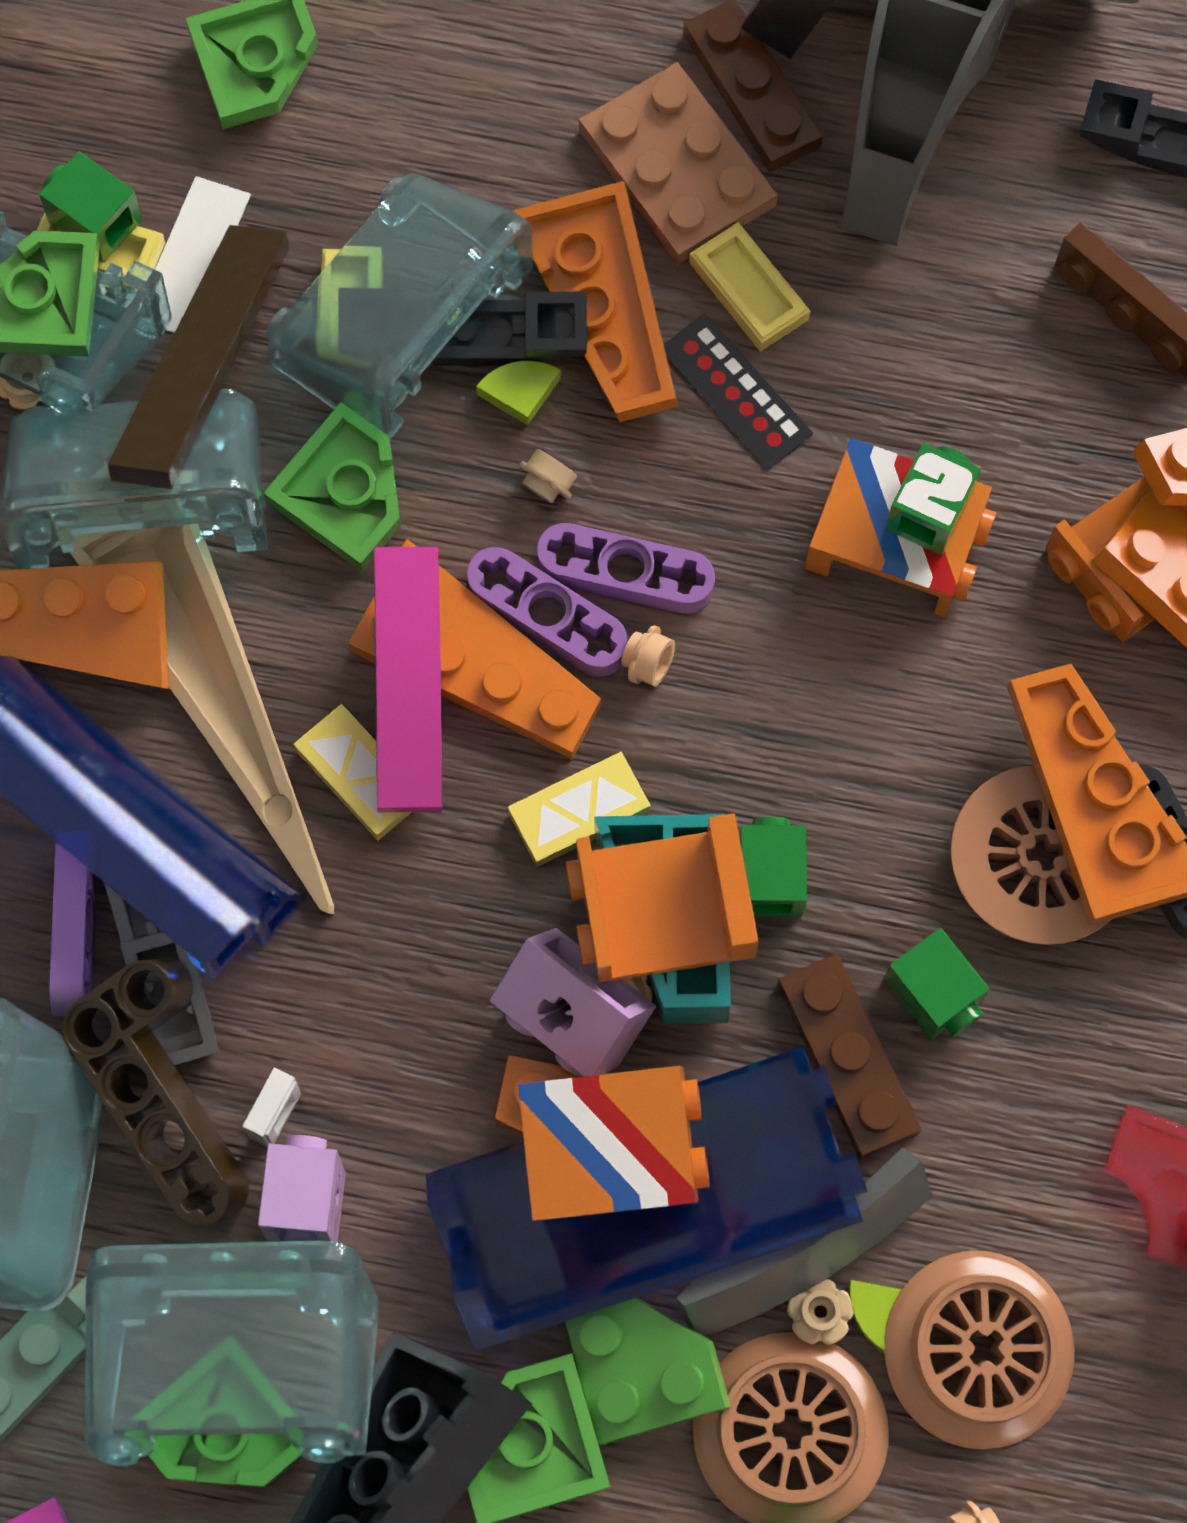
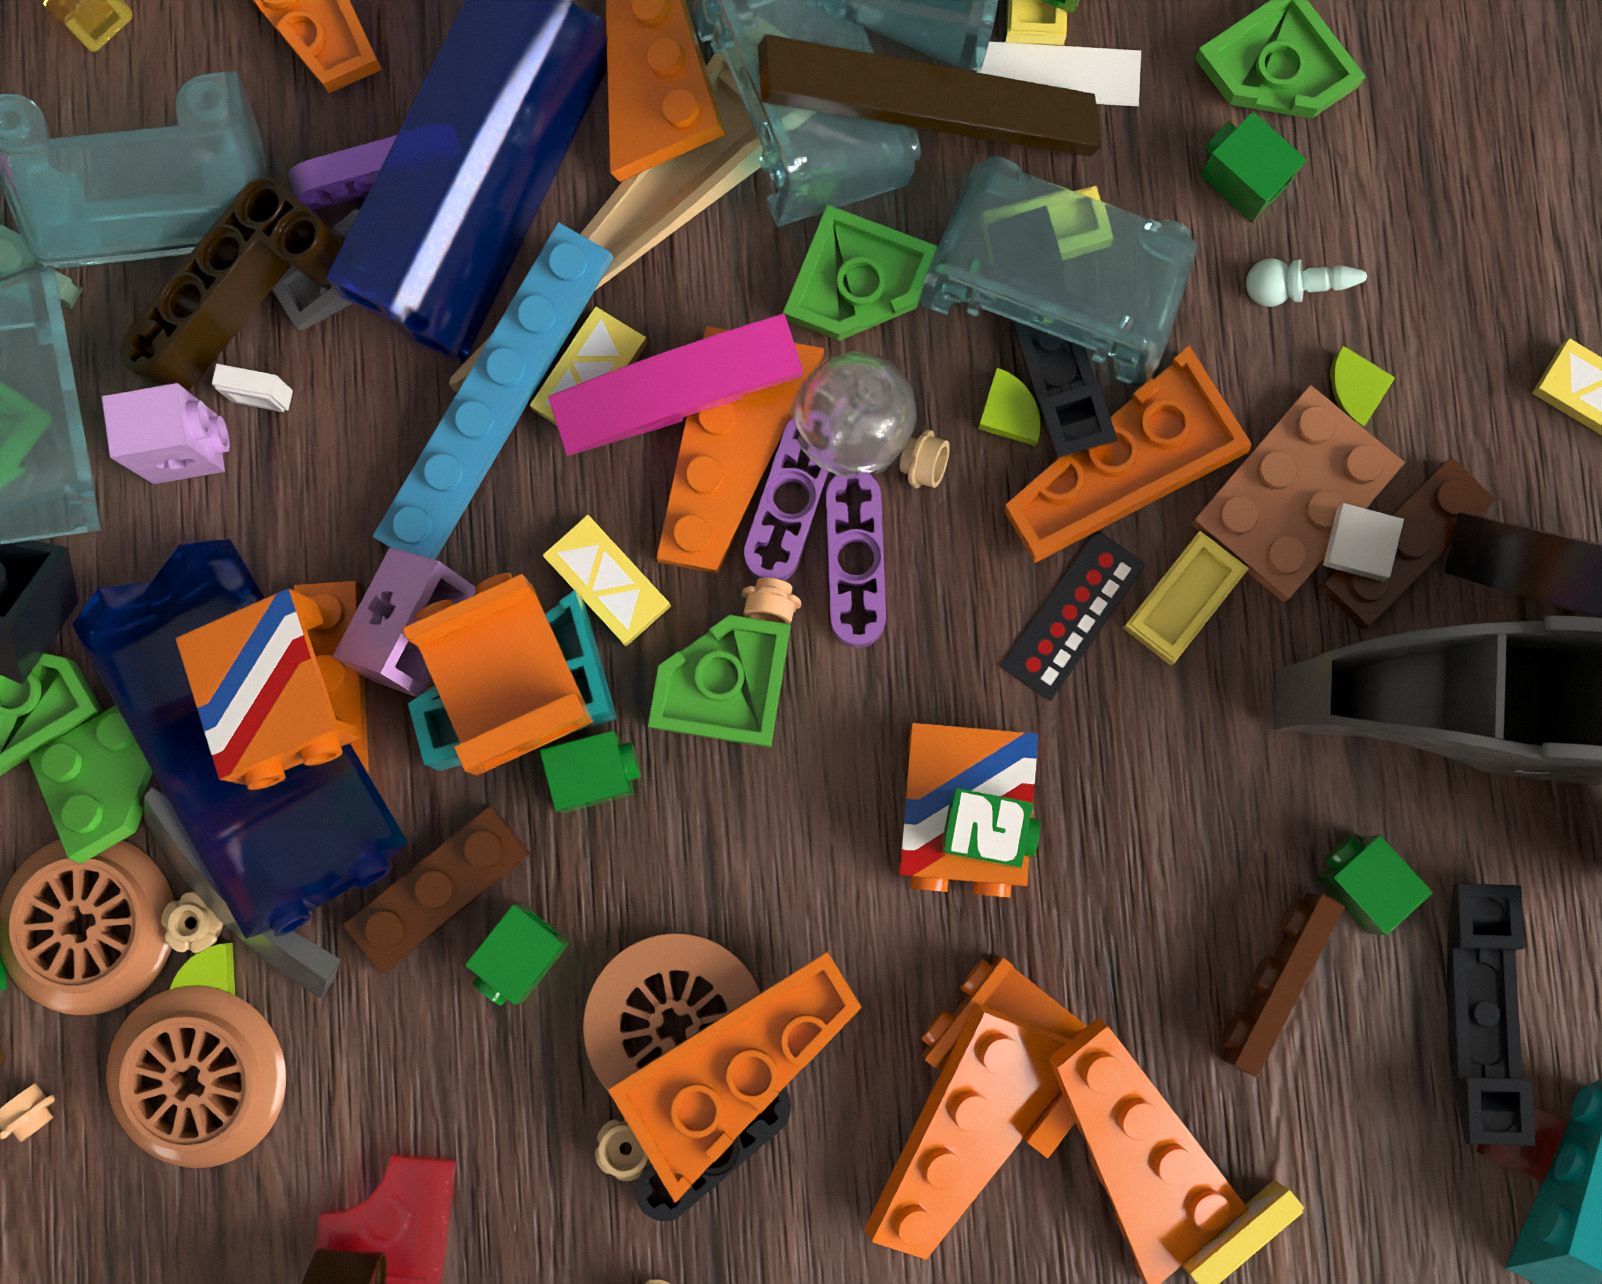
camera: 80 degrees right, 10 degrees up
none -> dark azure plate [372,222,614,560]
none -> tan plate [595,1119,651,1181]
none -> bright green plate [648,615,791,748]
none -> clear cylinder [790,351,917,478]
none -> green brick [1200,111,1307,222]
none -> light aqua bar [1246,258,1367,307]
none -> green brick [1318,835,1433,936]
none -> white tile [1323,503,1404,582]
none -> lime tile [1330,346,1395,428]

